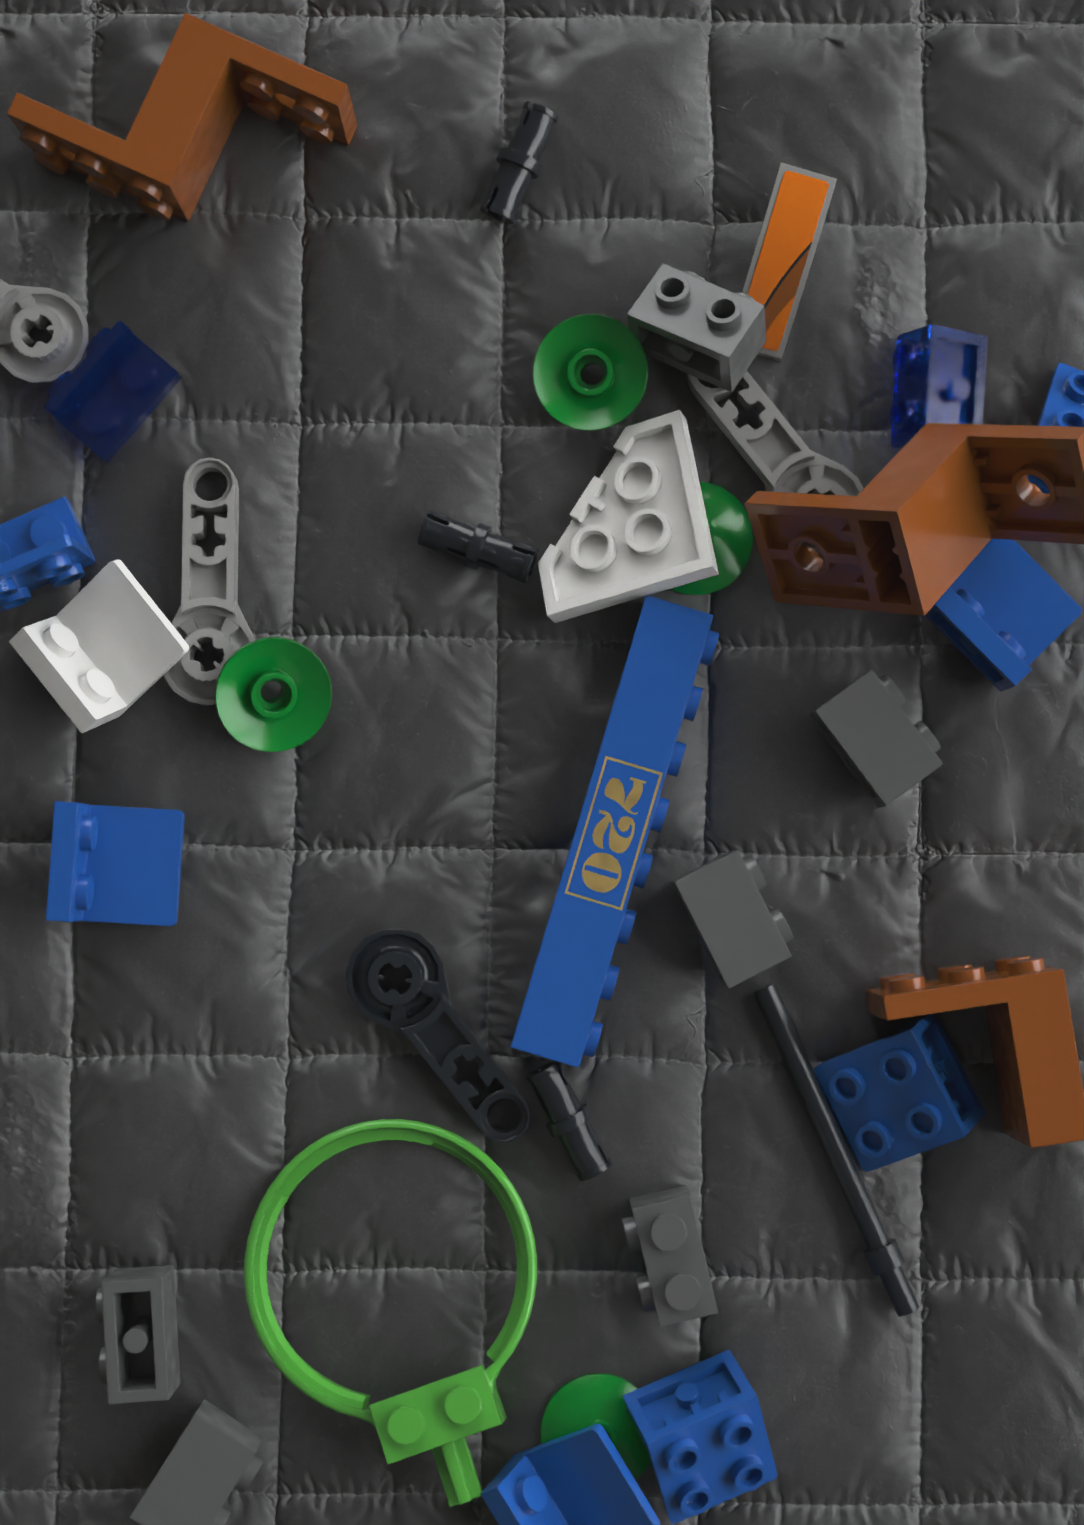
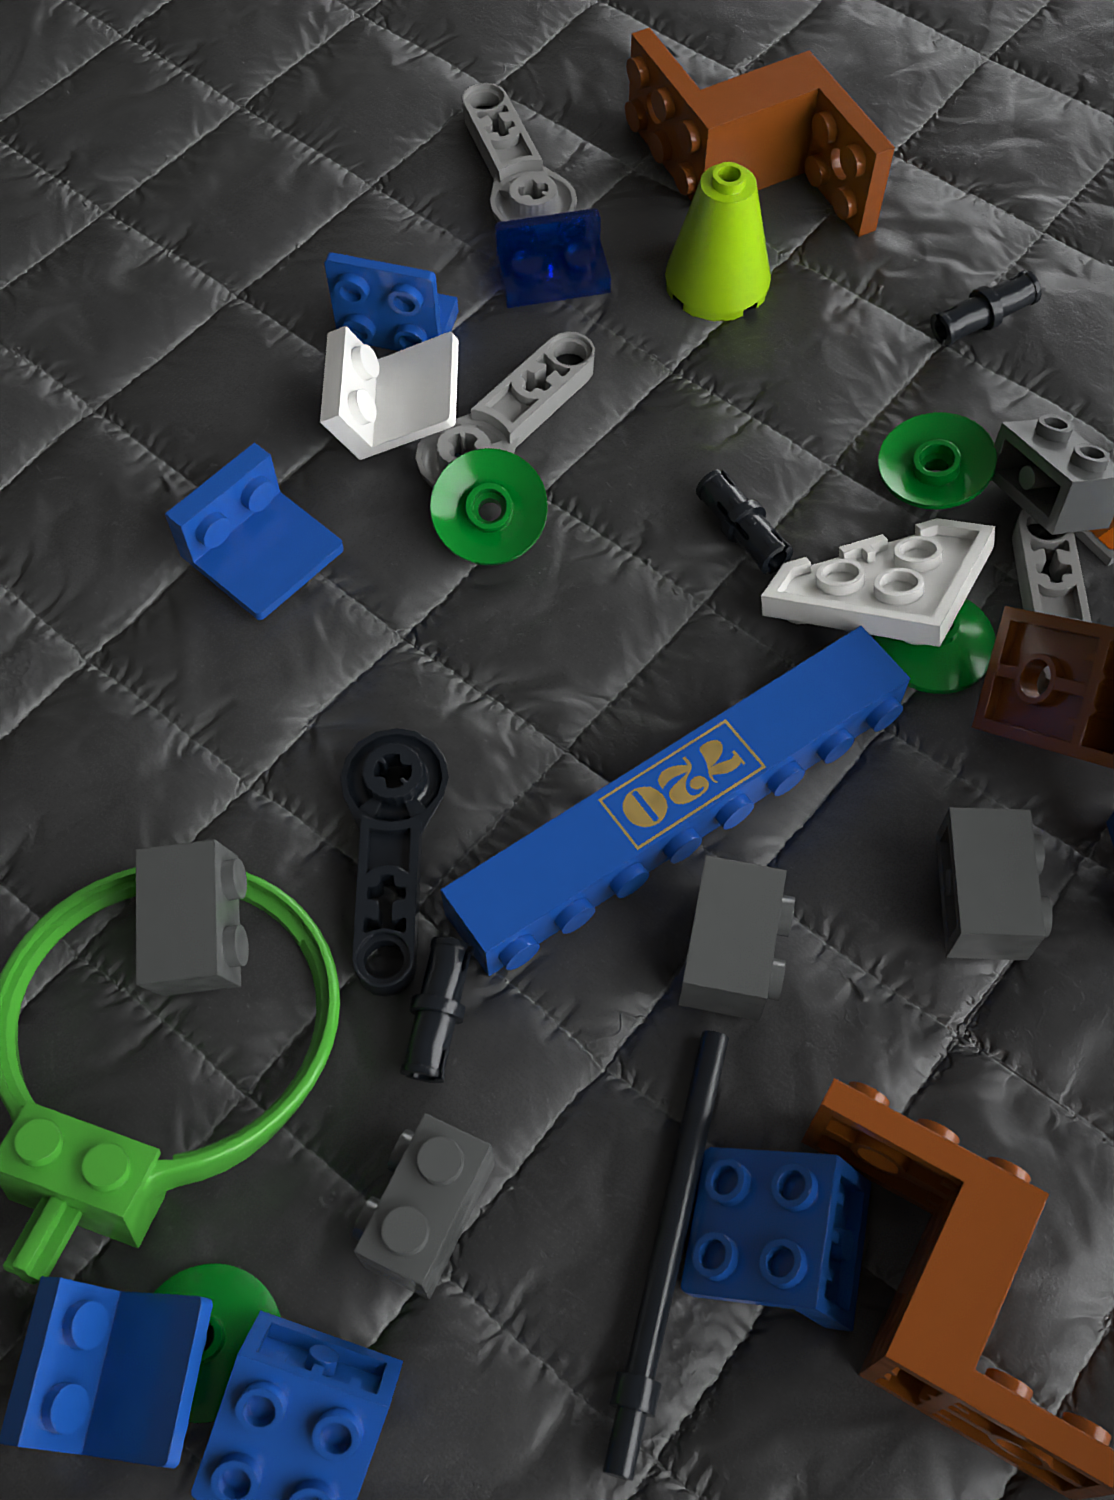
camera: 40 degrees right, 25 degrees down
none -> dark grey brick [136,839,249,996]
none -> lime cone [665,162,771,321]

